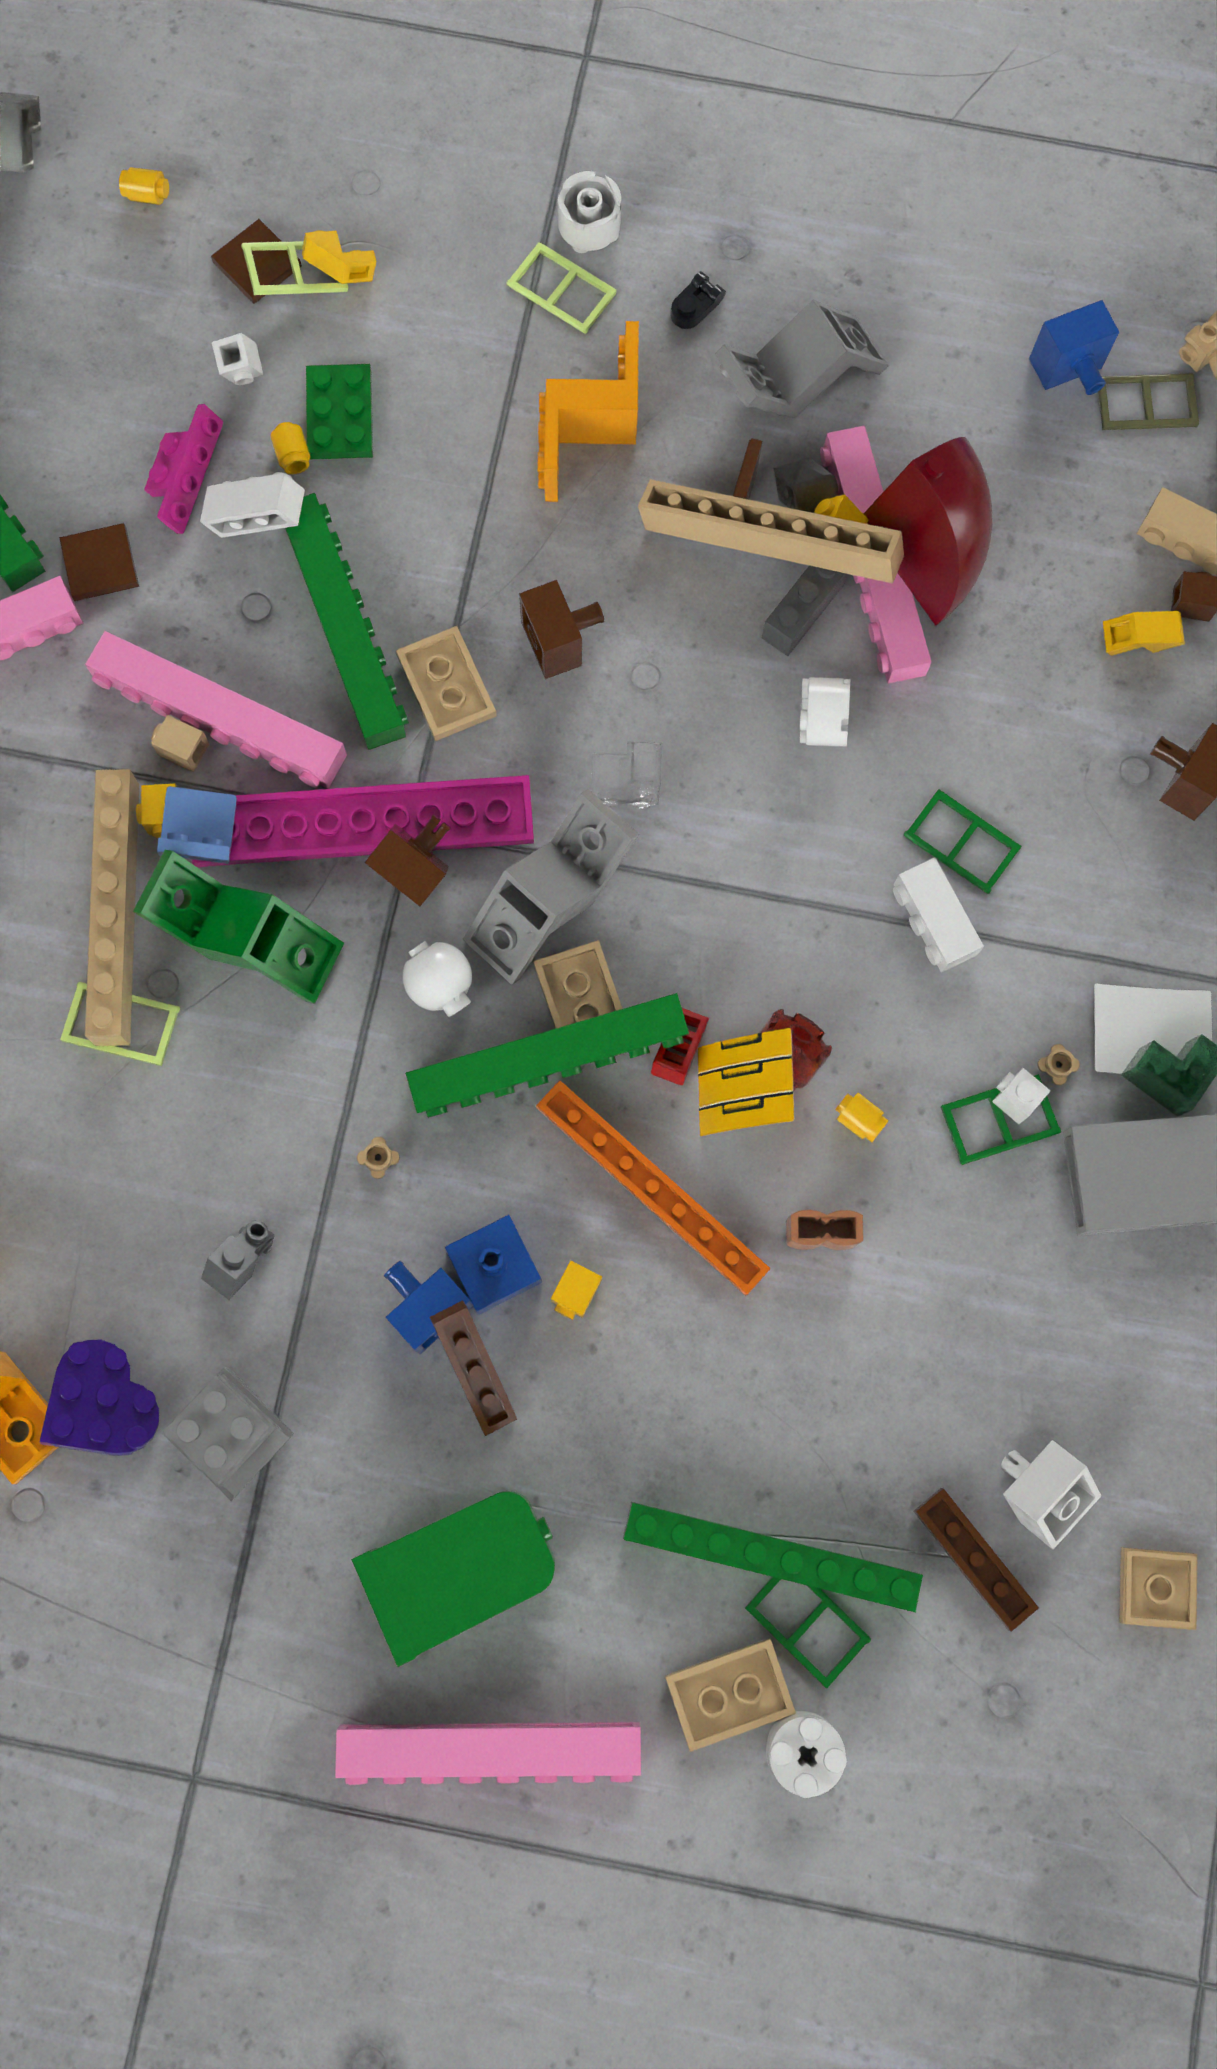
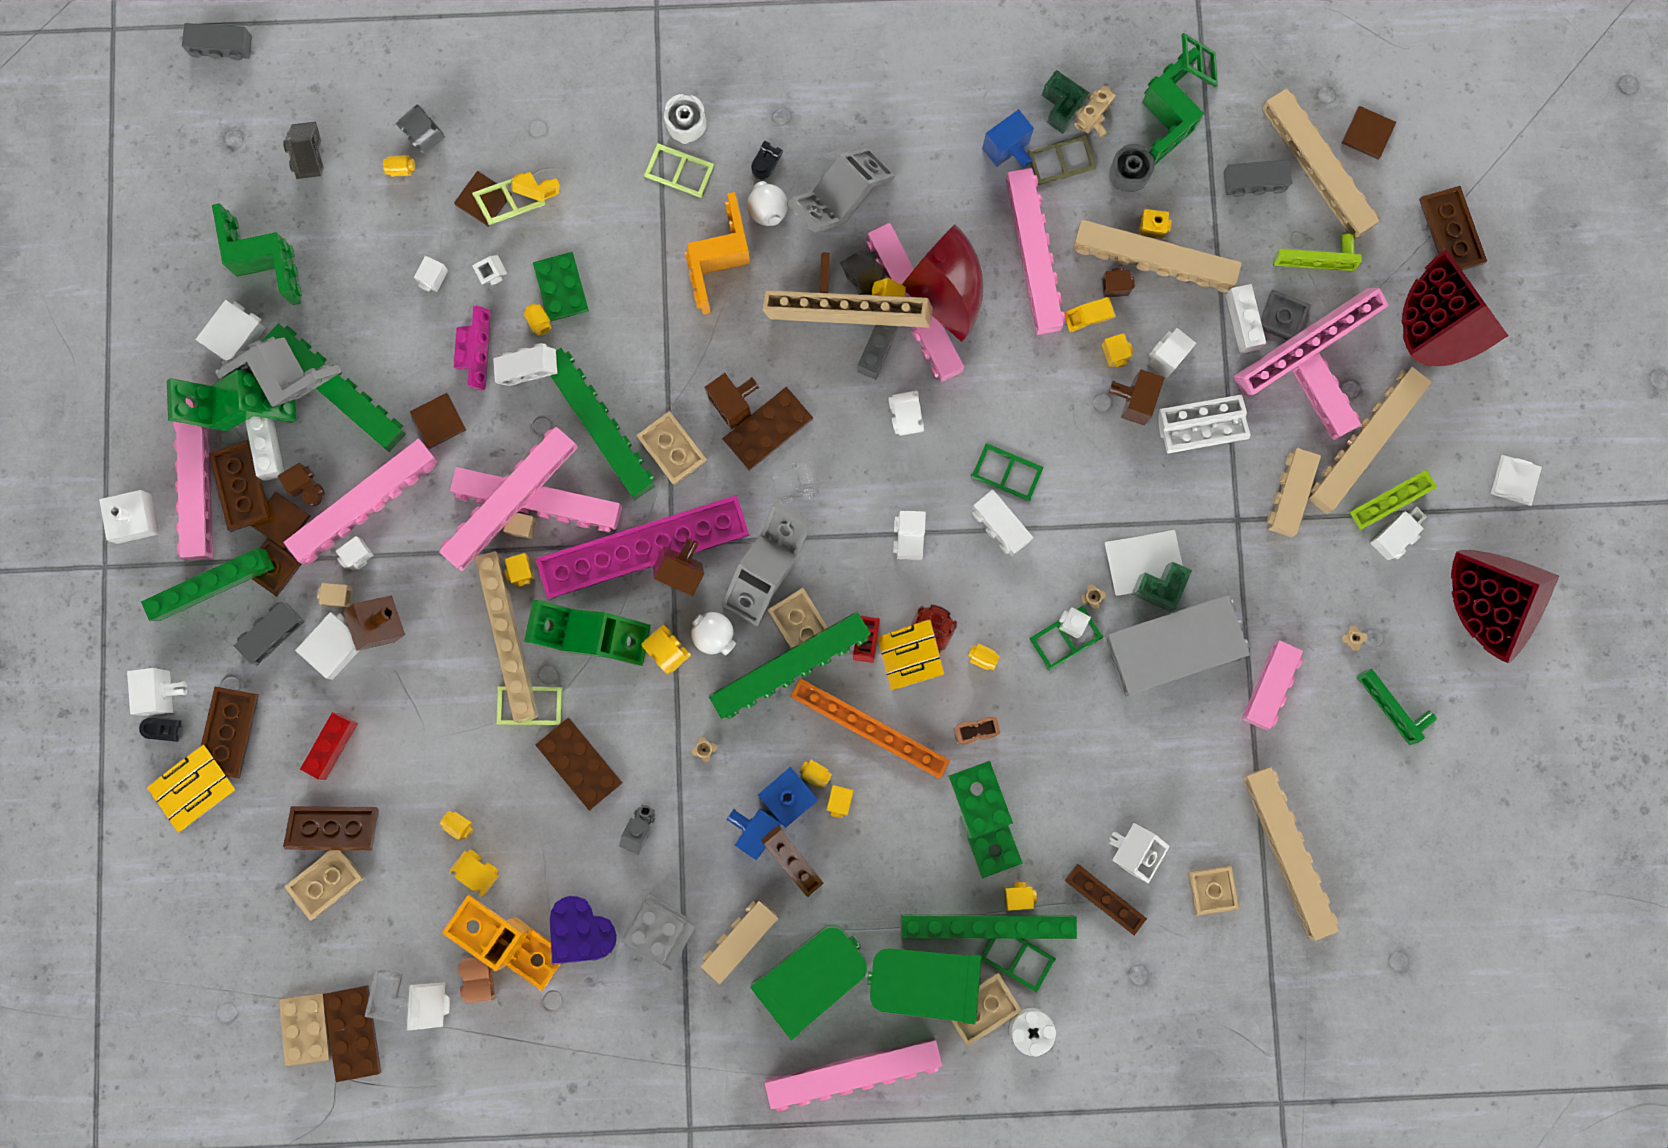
camera: 10 degrees left, 5 degrees up
medium blue bracket [157,786,237,864] -> none
none -> dark grey brick [396,104,445,155]
none -> white brick [414,256,448,292]
none -> bright pink brick [439,427,578,571]
none -> reddish brown plate [536,717,623,811]
none -> yellow brick [641,624,691,675]
none -> tan brick [701,900,779,985]
none -> reddish brown plate [722,386,813,471]
none -> white brick [747,181,788,226]
none -> yellow brick [799,759,832,789]
none -> green piece [867,948,982,1024]
none -> white brick [893,511,926,560]
none -> green bracket [948,761,1023,879]
none -> yellow brick [1004,882,1037,911]
none -> bright pink brick [1006,168,1065,335]
none -> clear green brick [1041,70,1090,134]
none -> yellow brick [1101,333,1133,368]

